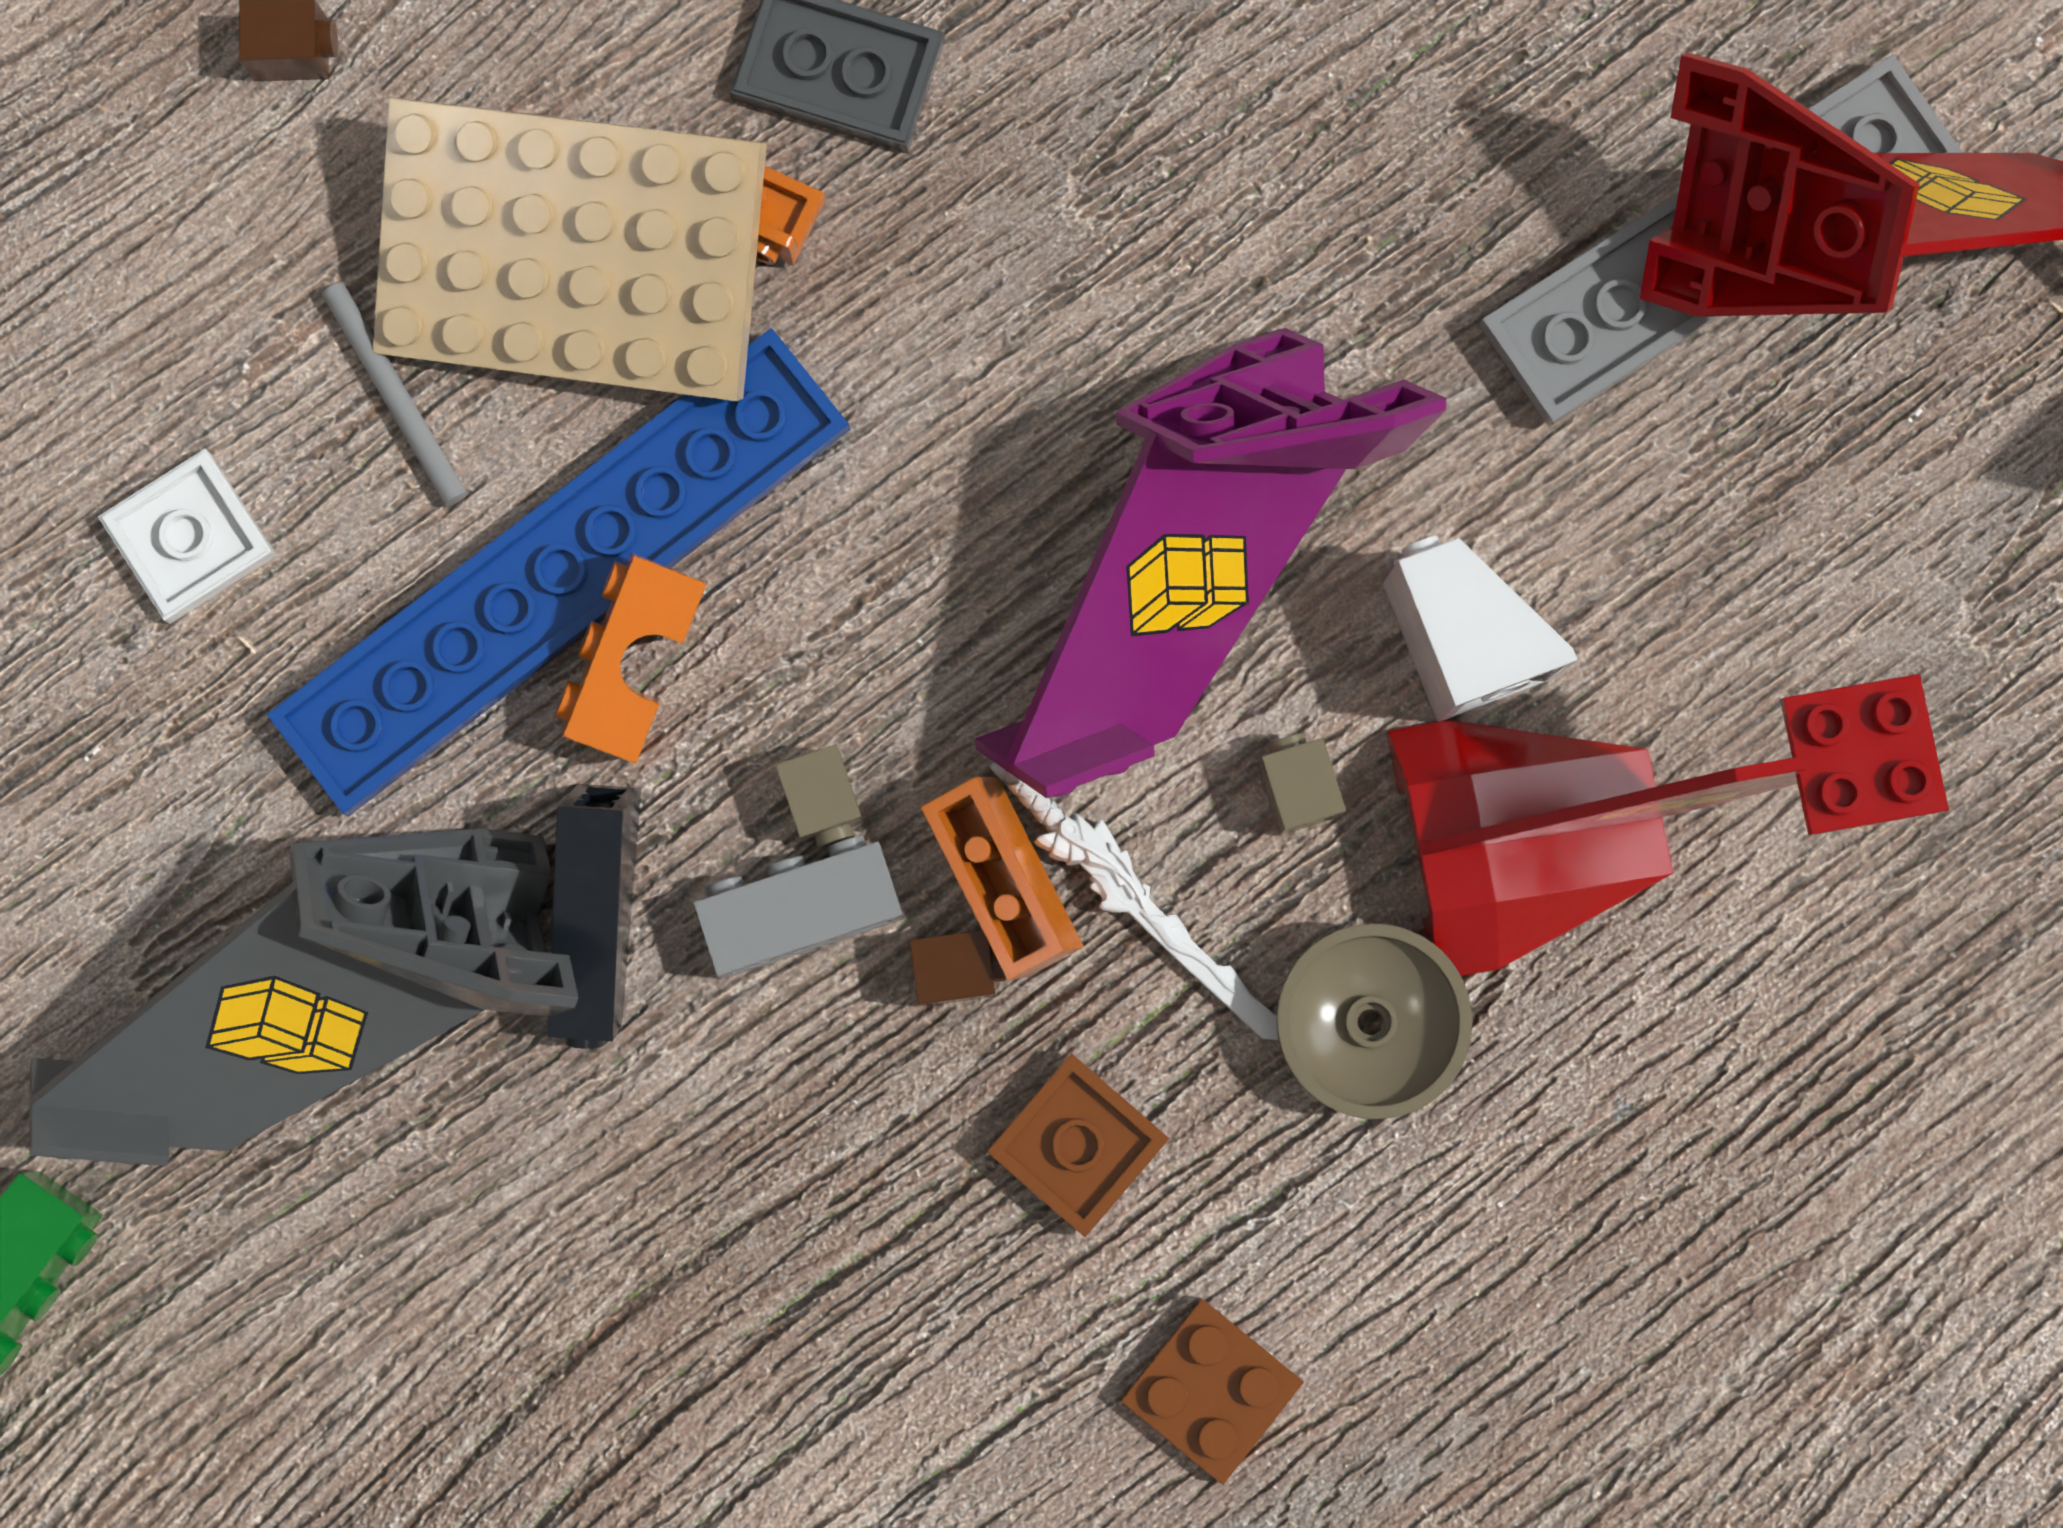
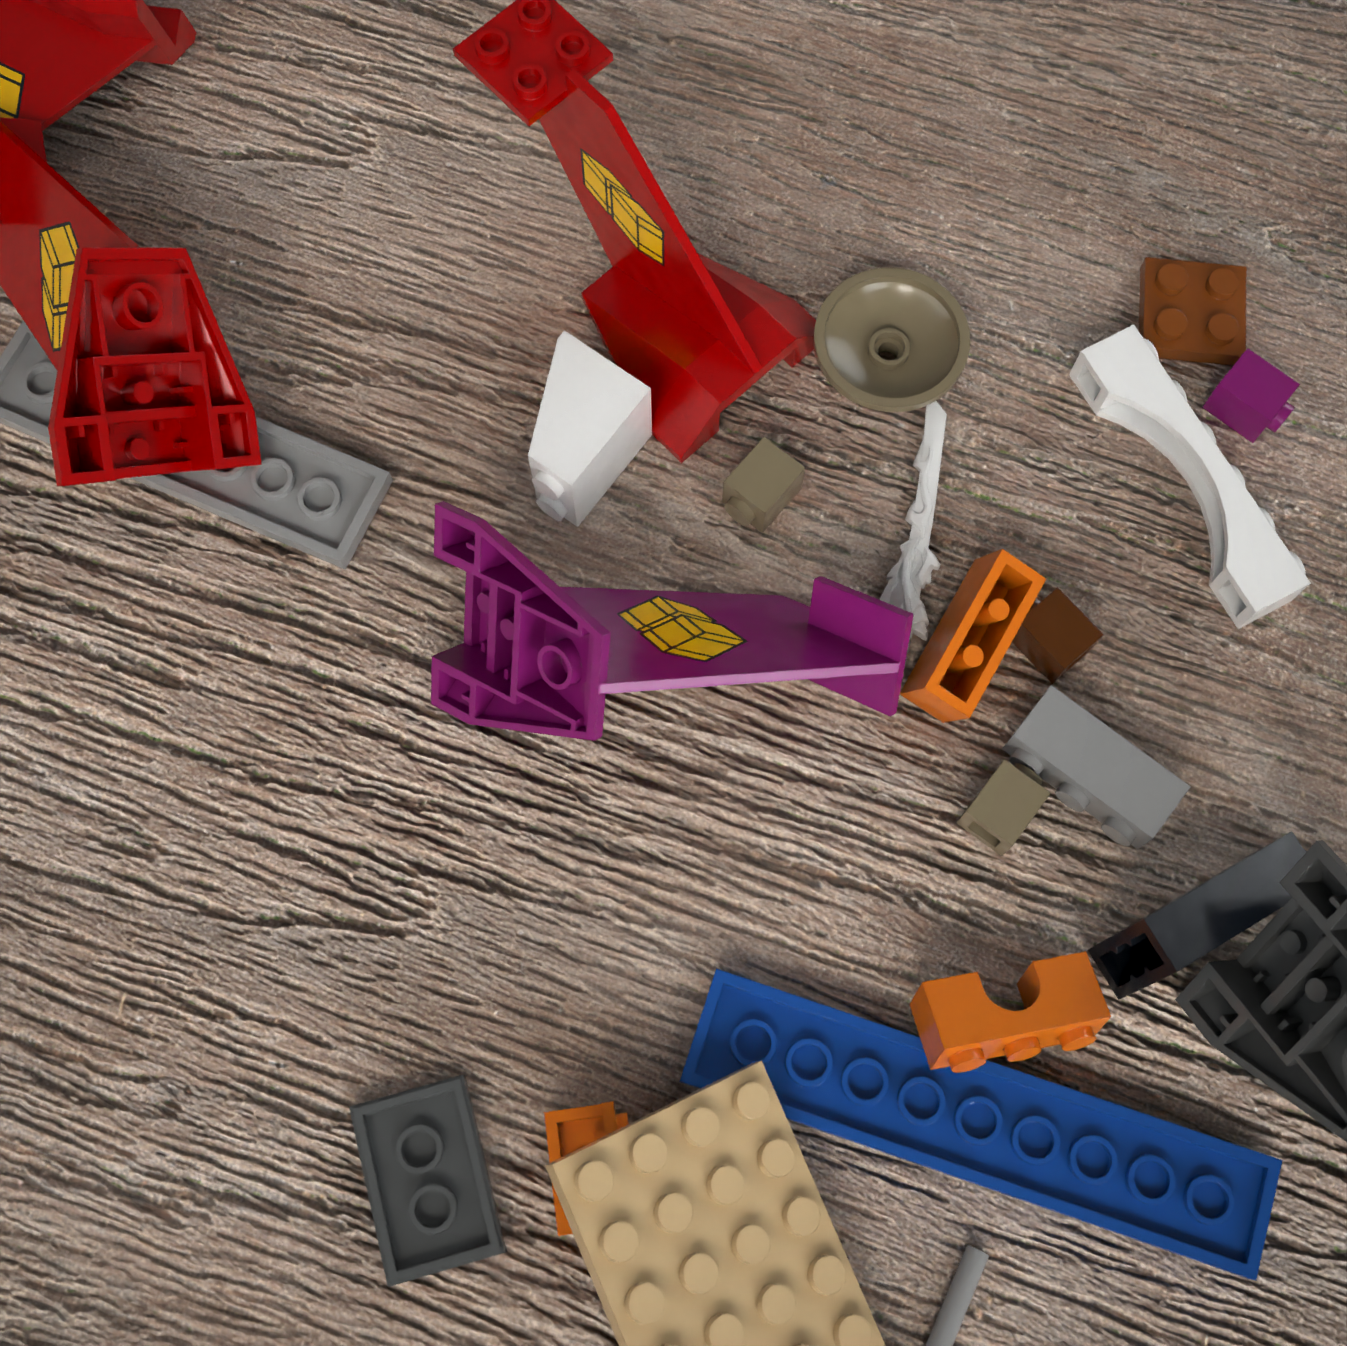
camera: 120 degrees left, 10 degrees down
dark orange plate [987,1053,1170,1237] -> none
none -> white arch [1069,324,1311,629]
none -> magenta brick [1202,348,1300,443]

